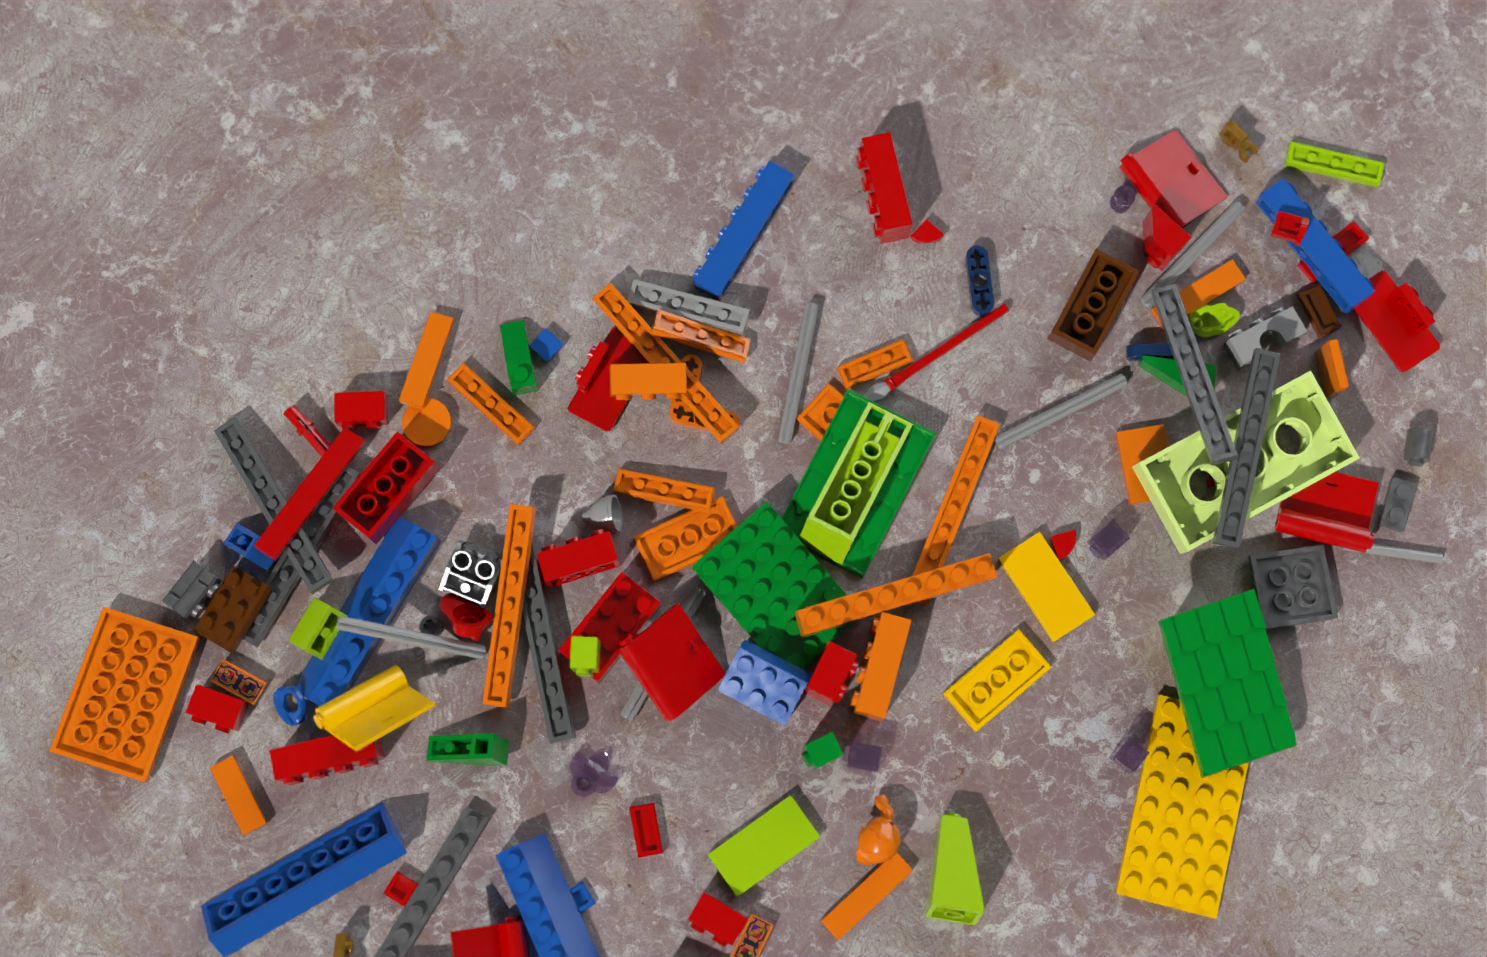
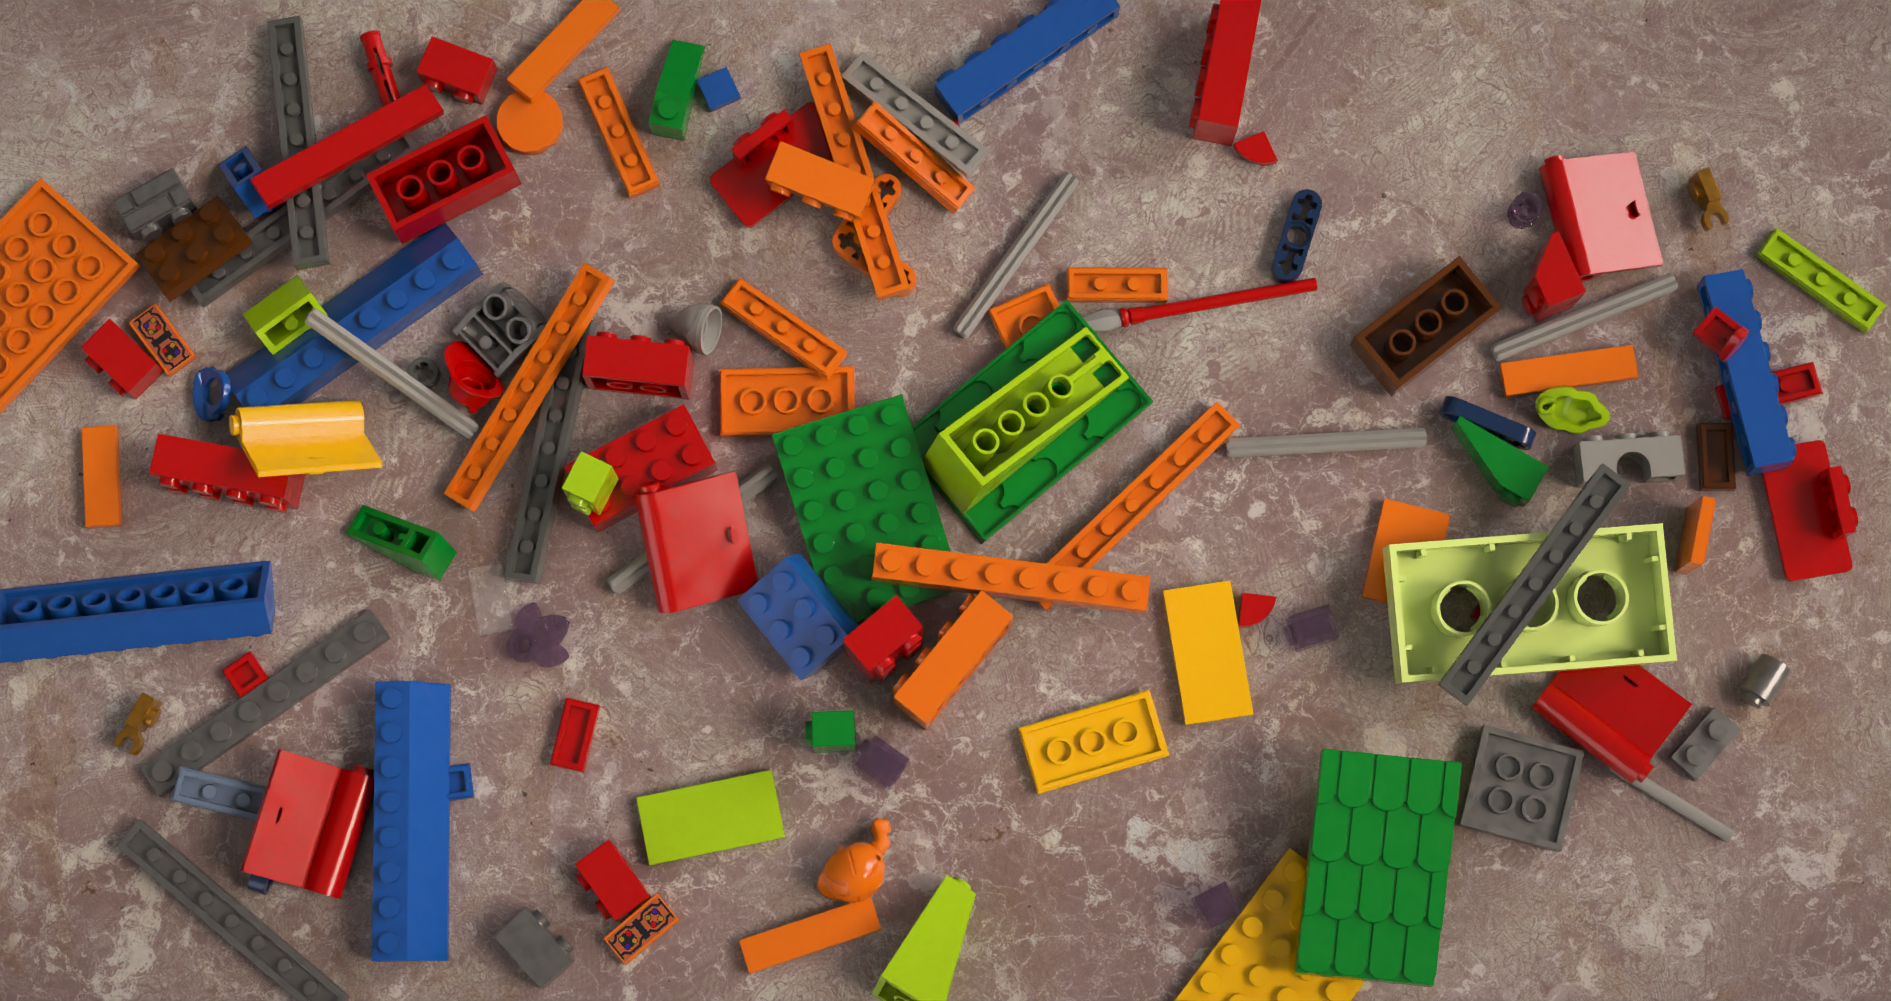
camera: 25 degrees right, 0 degrees up
flat silver plate [1151,284,1238,465] -> none

